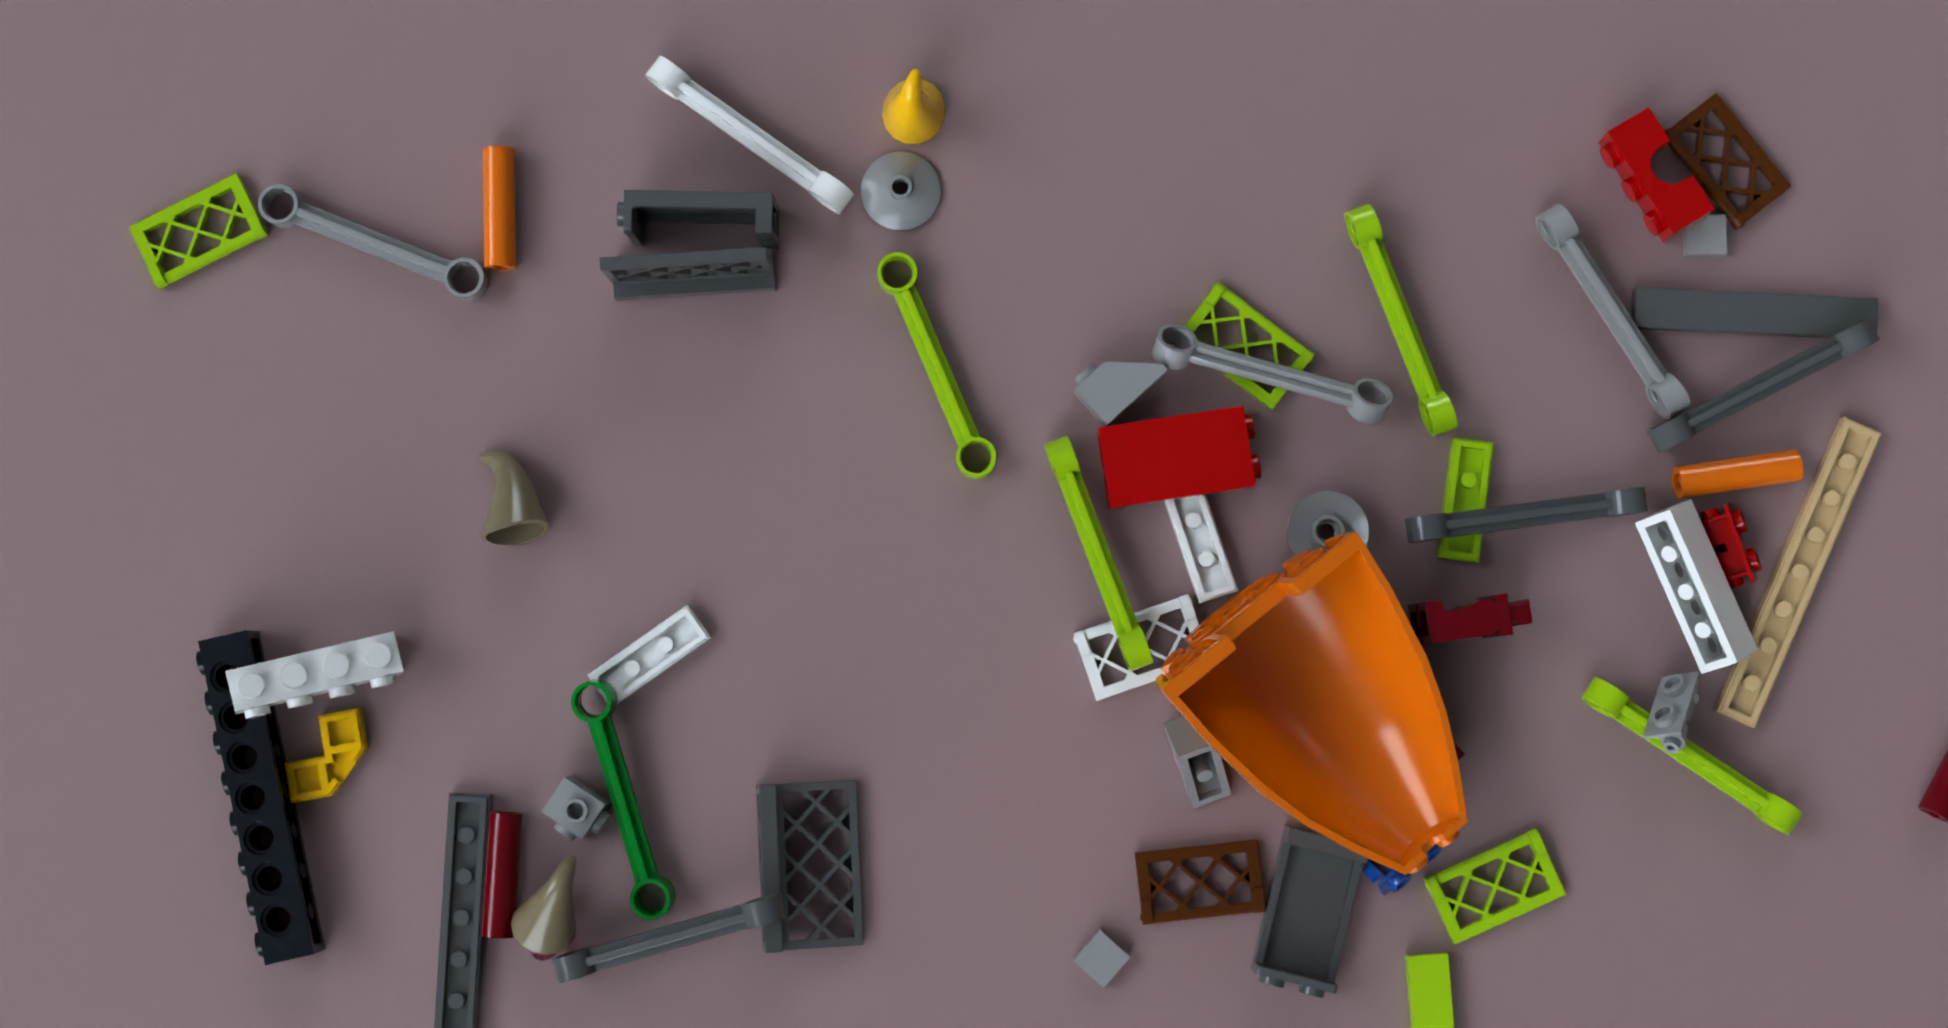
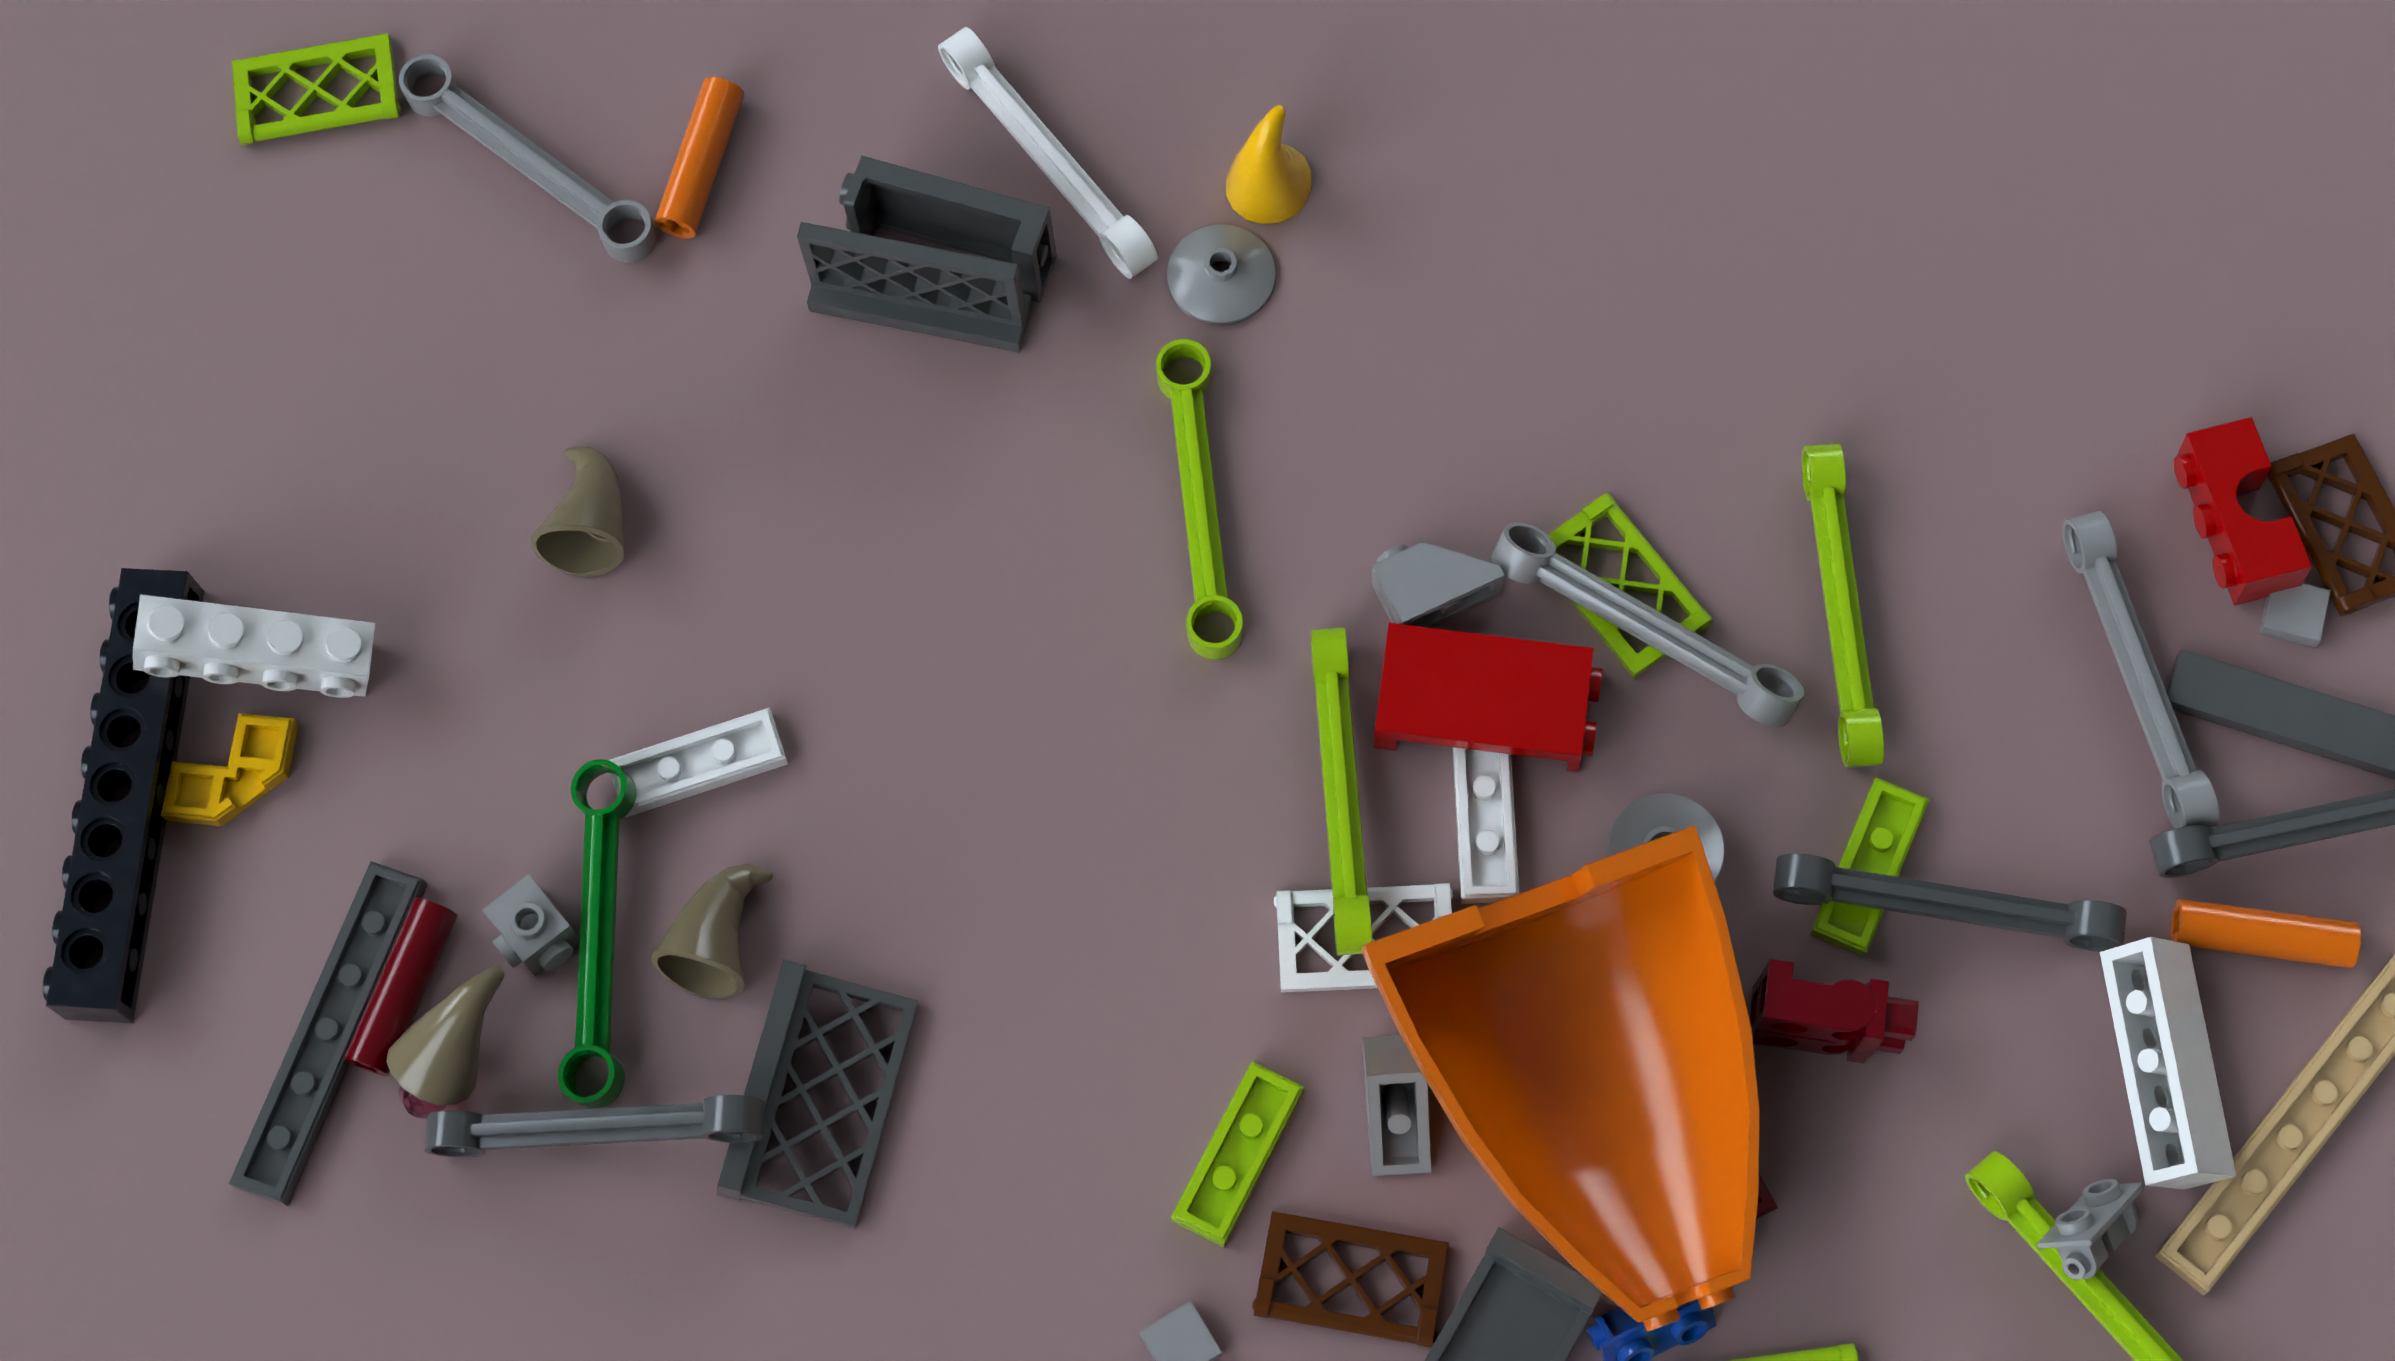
camera: 20 degrees right, 15 degrees down
red hinge [1700,502,1762,588] -> none
none -> dark tan hat [651,864,773,1000]
none -> lime tile [1171,1061,1304,1248]

